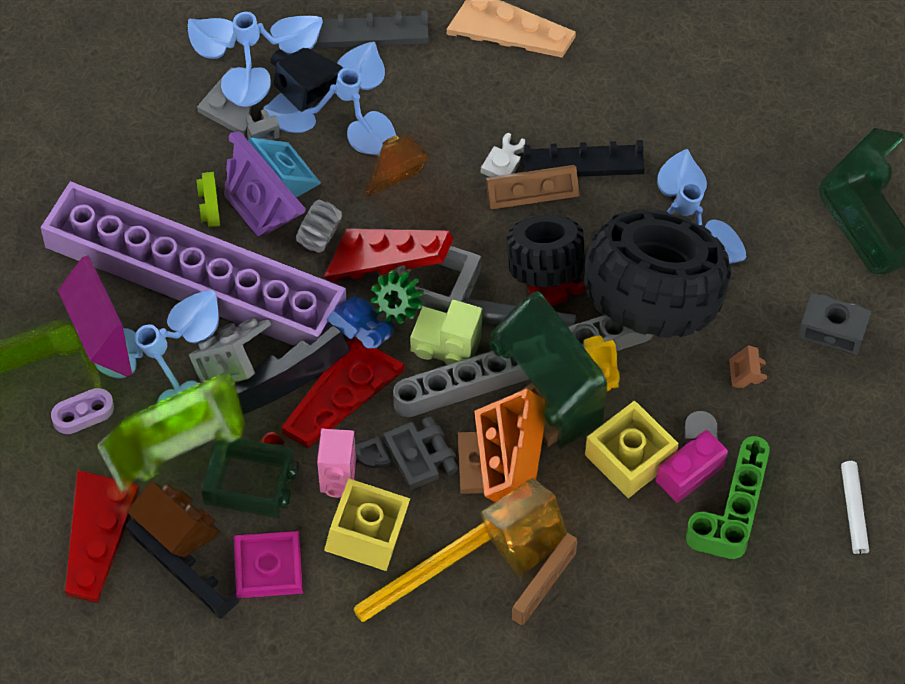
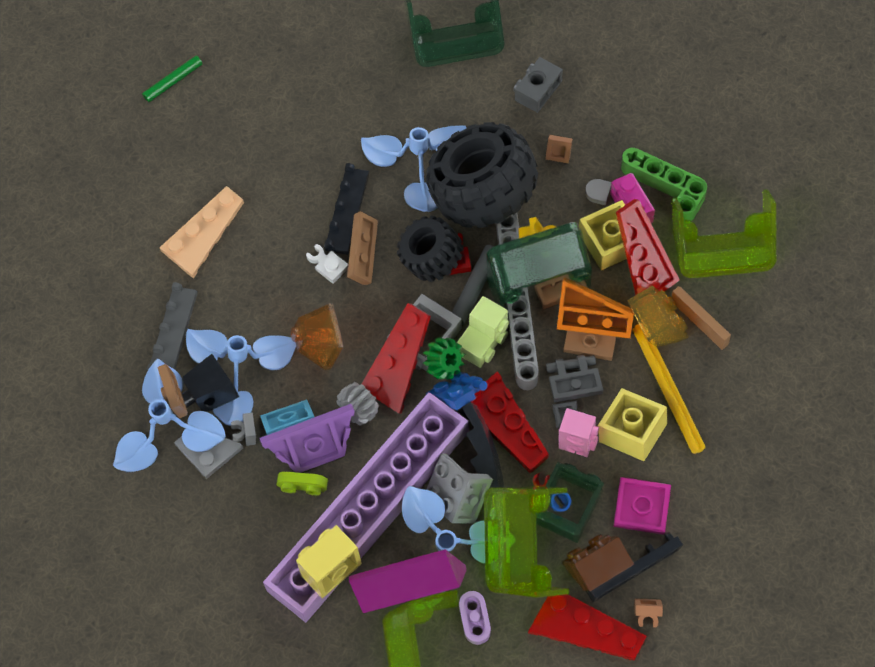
camera: 70 degrees left, 5 degrees up
white piece [841,461,869,554] -> none
none -> medium nougat plate [157,364,188,418]
none -> light yellow brick [296,525,362,599]
none -> blue hinge [549,491,571,512]
none -> wing [616,199,680,307]
none -> nougat tile [634,599,663,627]
none -> clear neon green windscreen [672,189,776,278]

